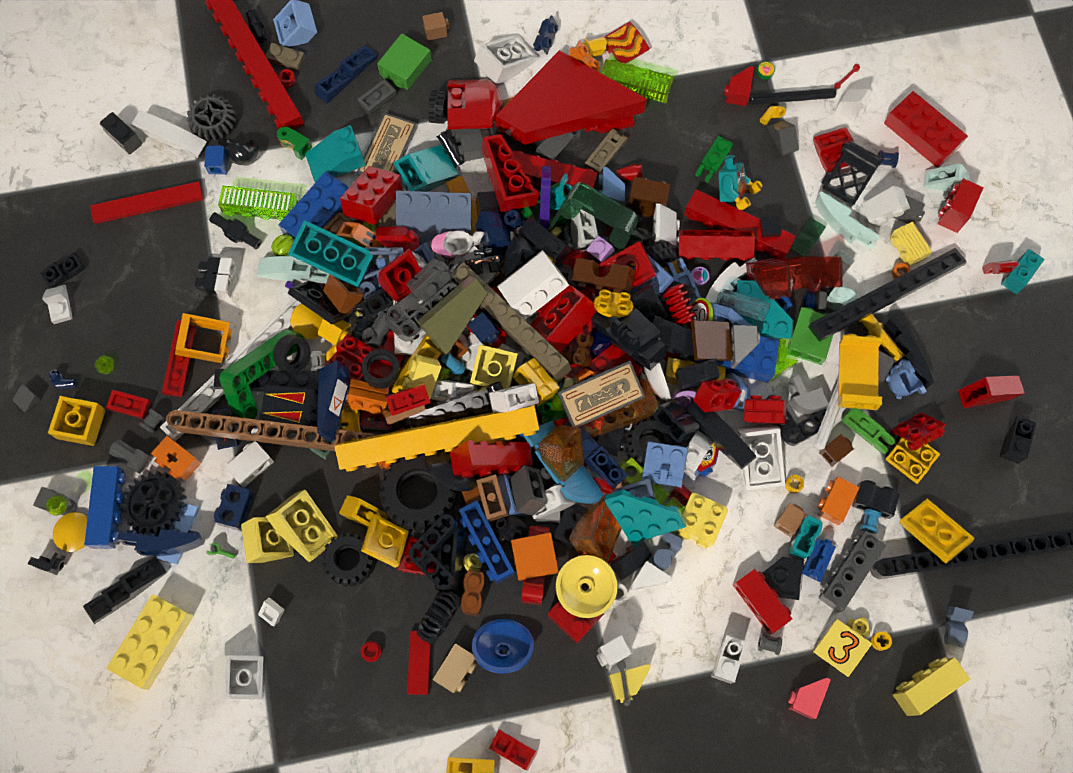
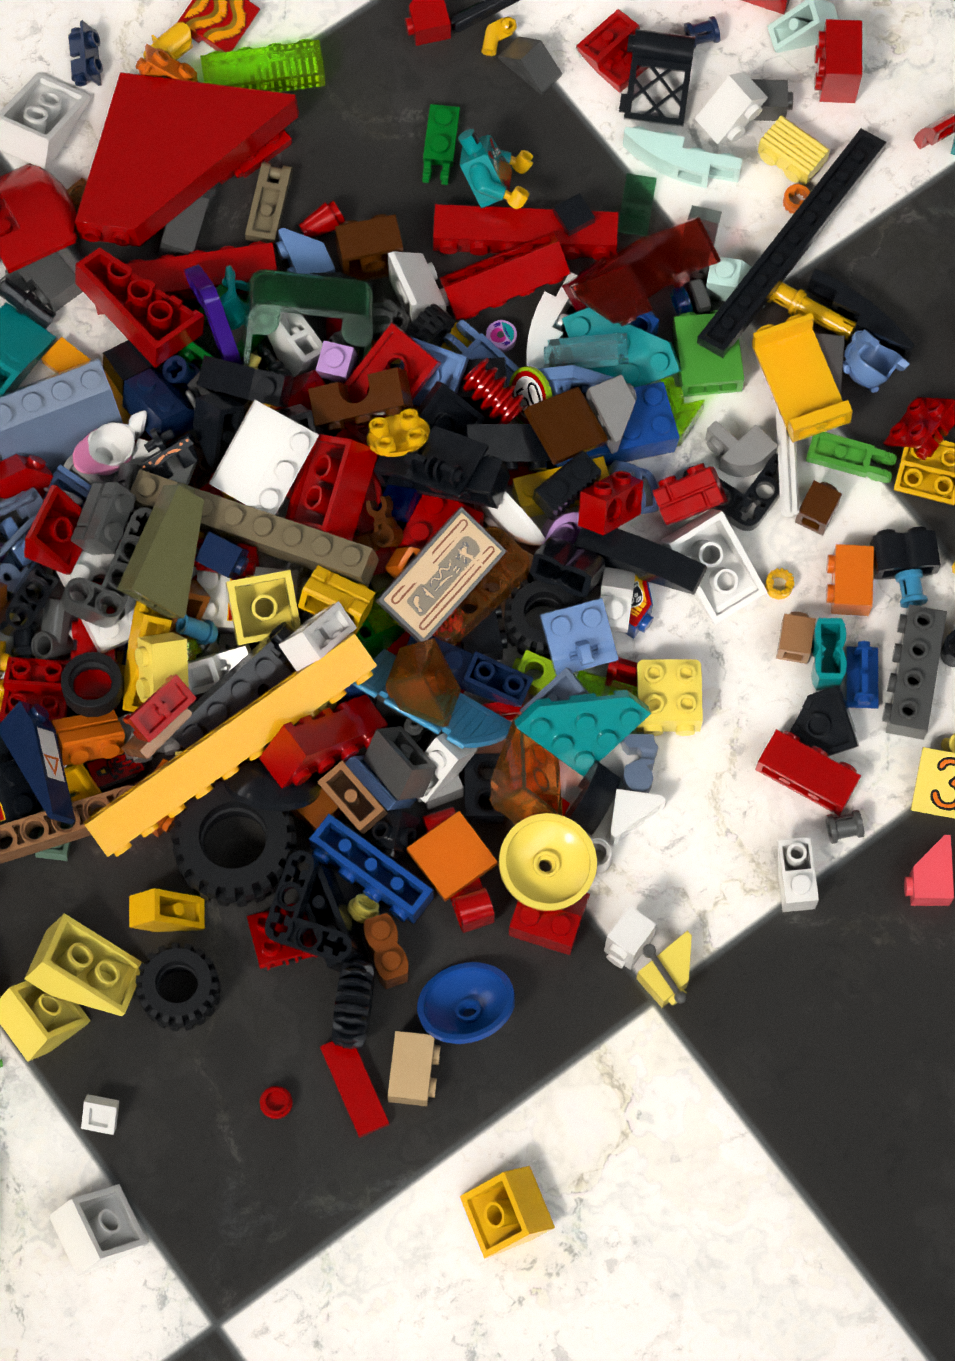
camera: 25 degrees left, 0 degrees up
yellow tile [361,514,409,568] -> none
red slope [489,730,538,771] -> none

